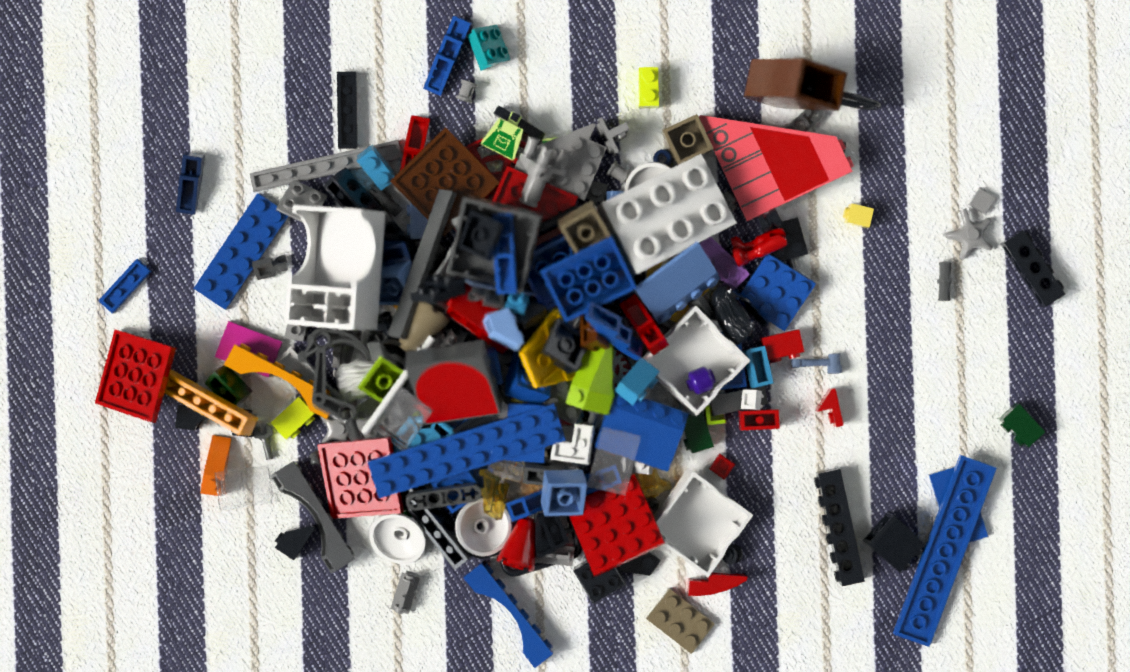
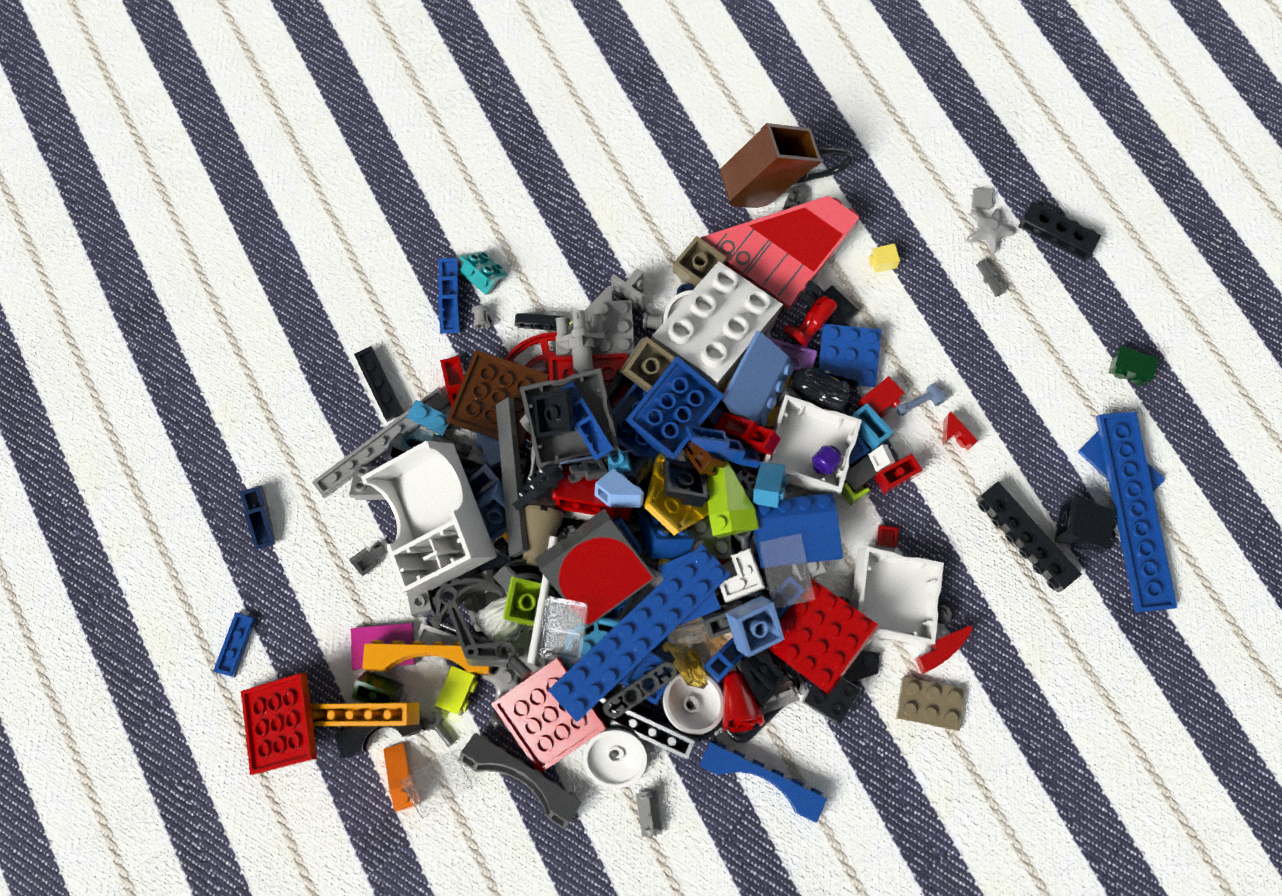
camera: 25 degrees left, 15 degrees down
blue plate [193,193,289,310] -> none
black slope [275,525,317,560] -> none
torso [481,112,524,161] -> none
clear yellow brick [637,468,672,499] -> none
neon yellow brick [638,67,659,109] -> none
dark green brick [683,410,714,454] -> none

